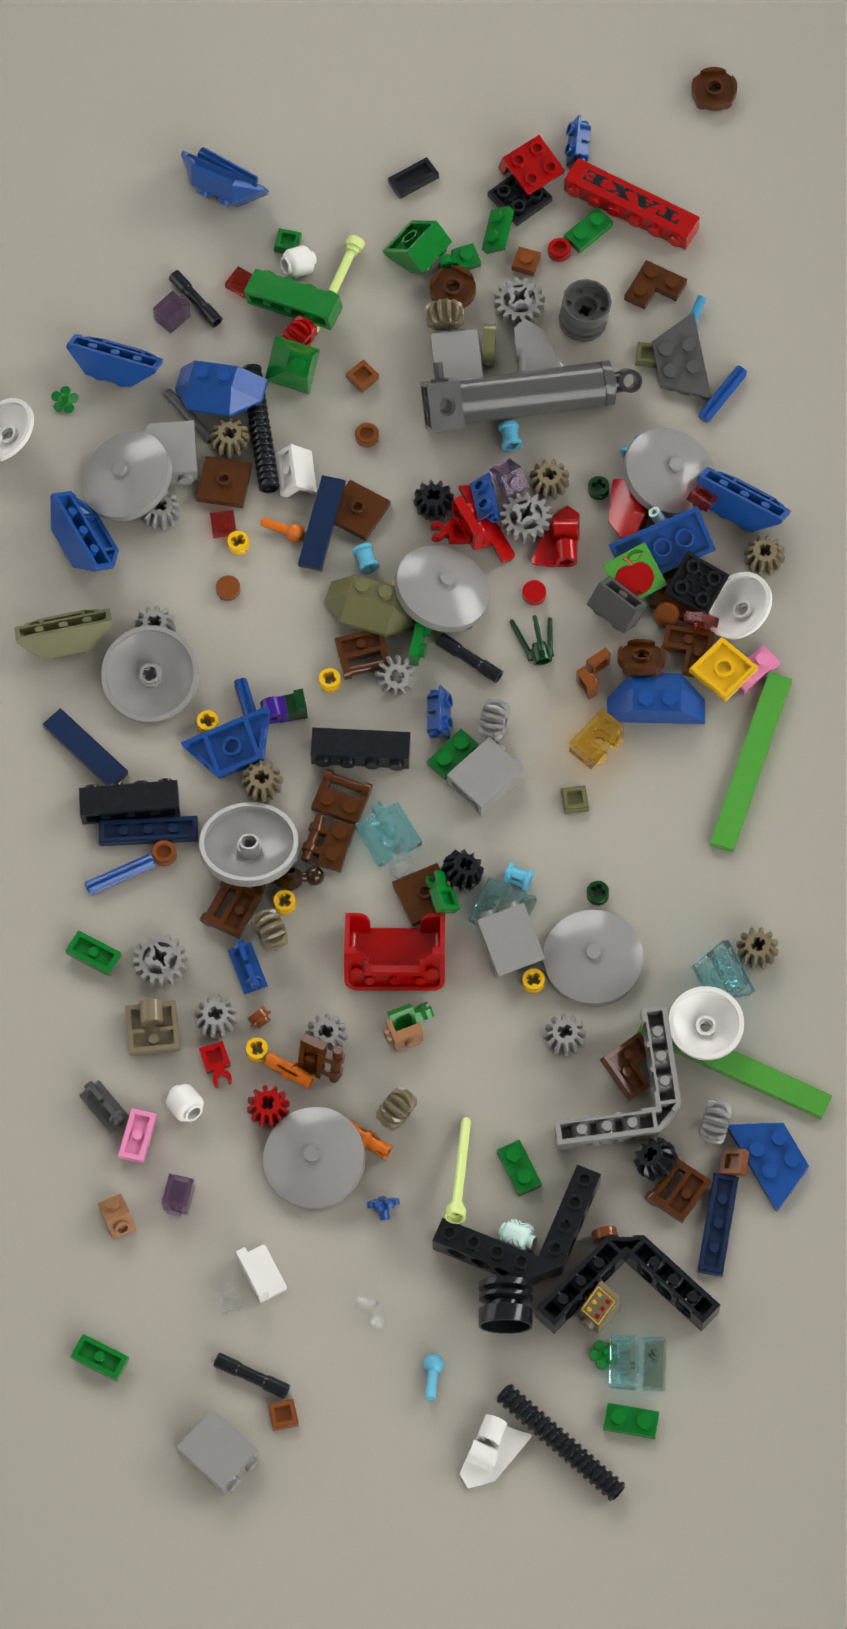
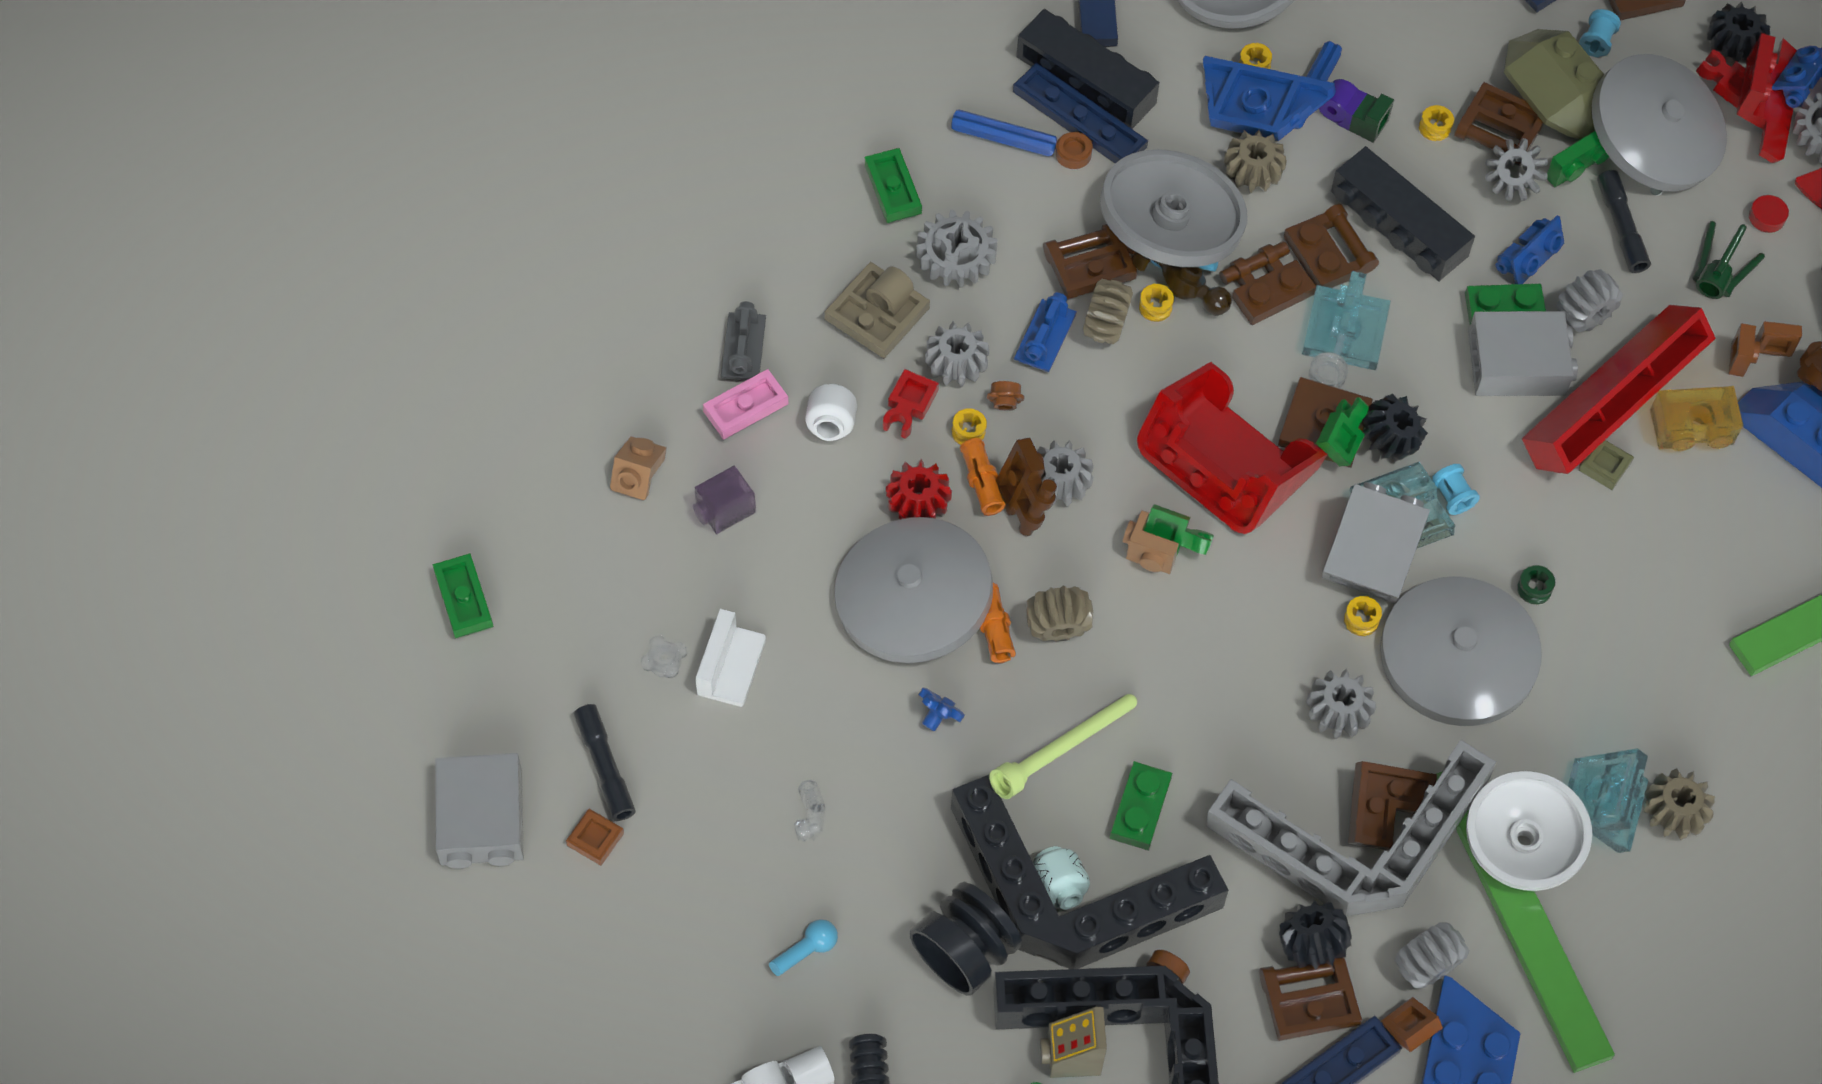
camera: 40 degrees right, 5 degrees down
none -> red brick [1521,305,1716,474]

